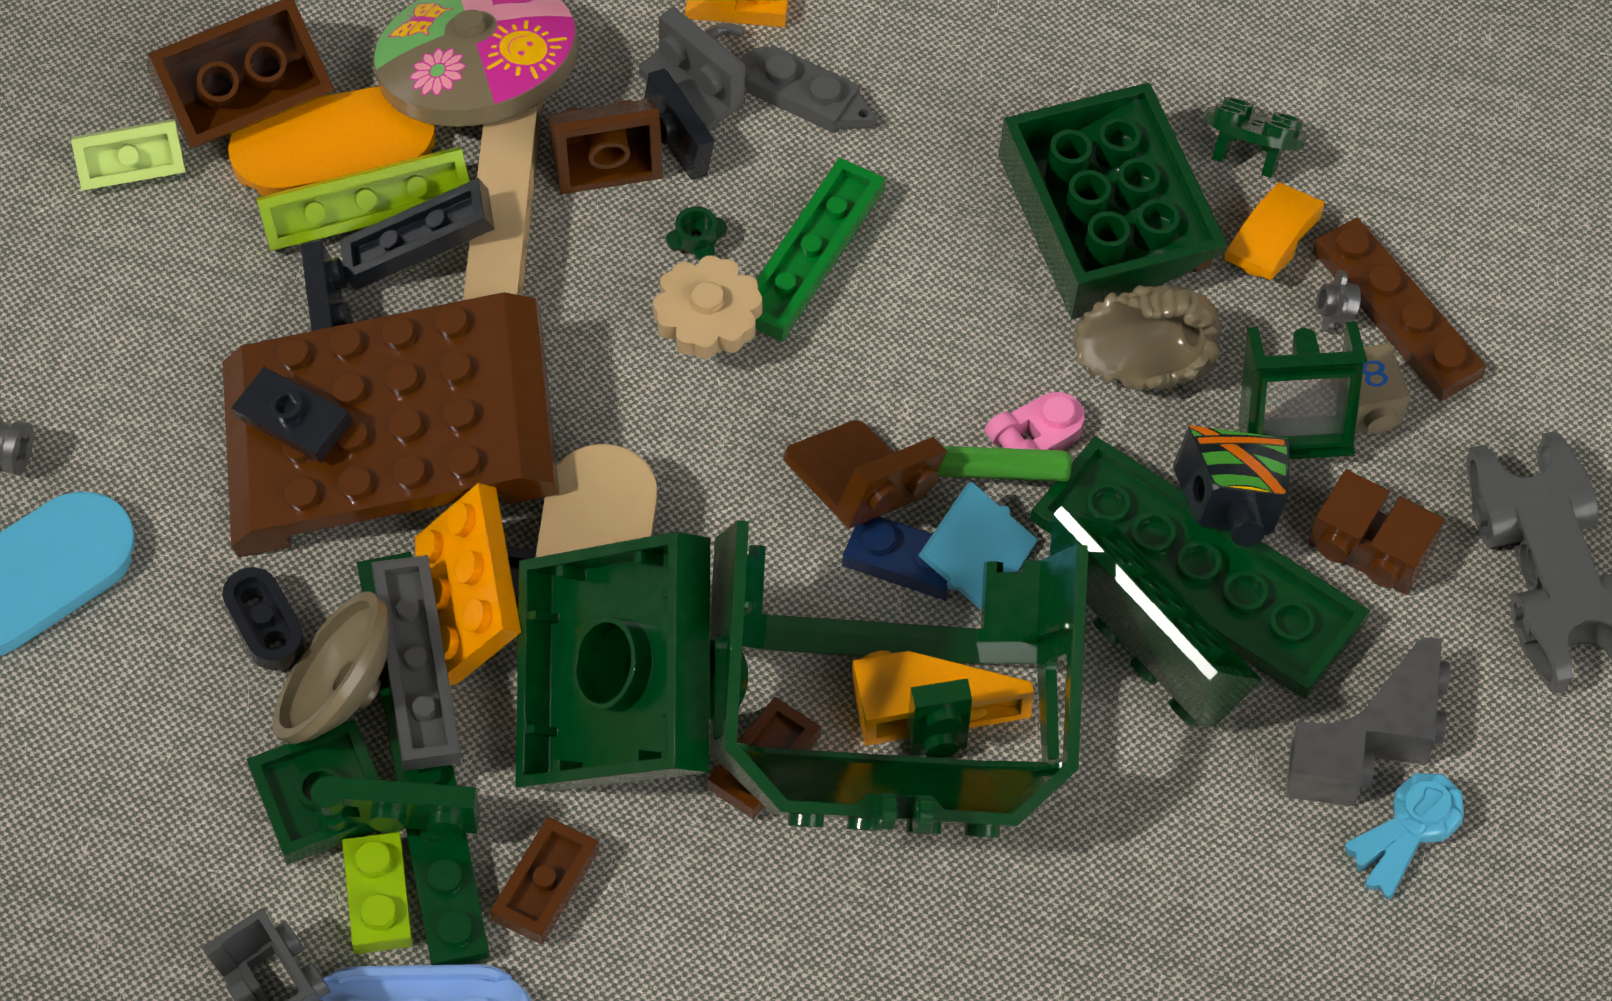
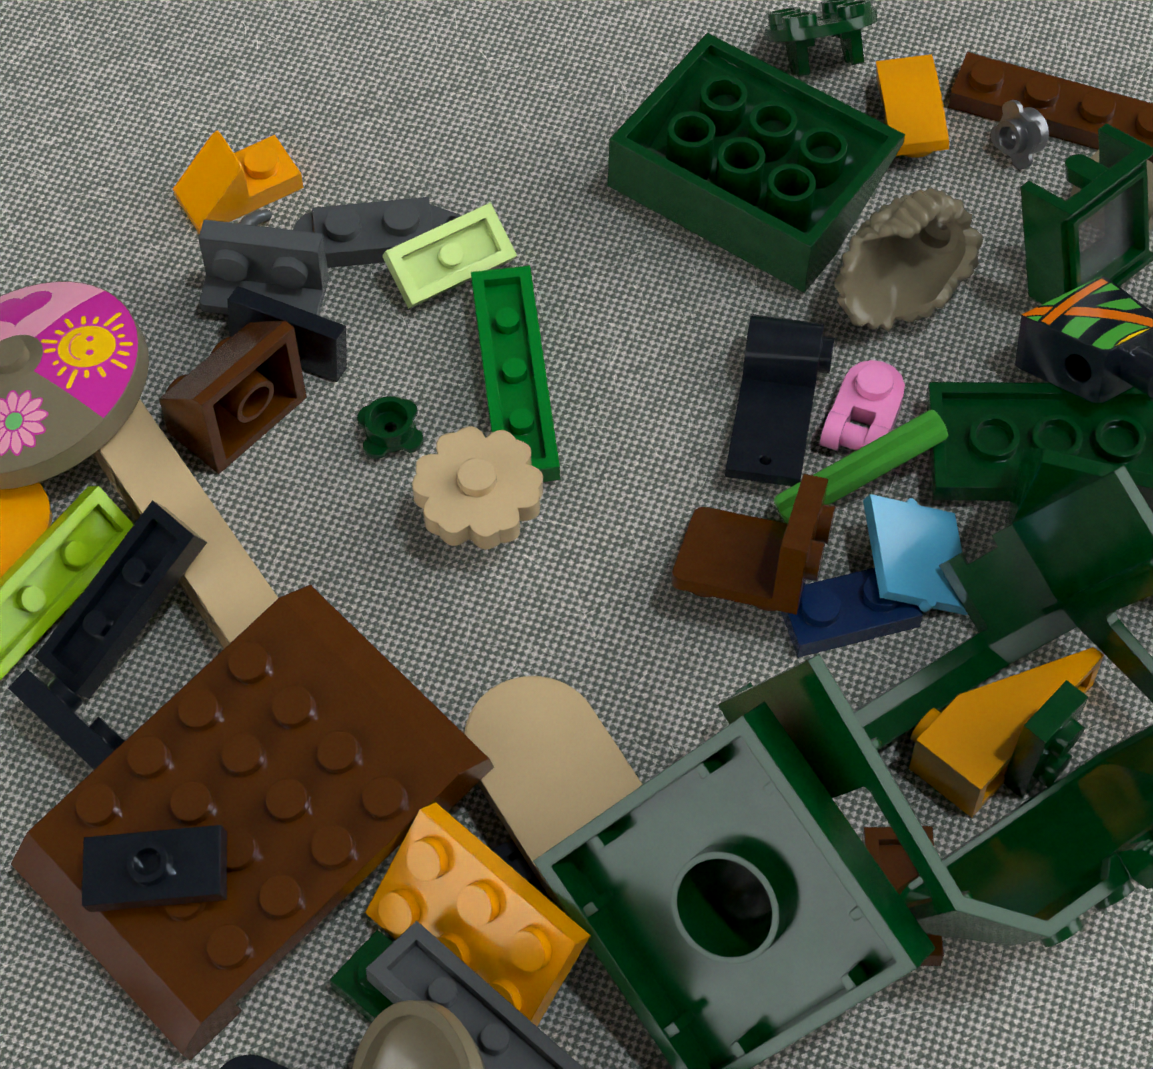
camera: 35 degrees left, 0 degrees up
none -> yellowish green plate [382,202,517,309]
none -> black door [725,314,835,487]

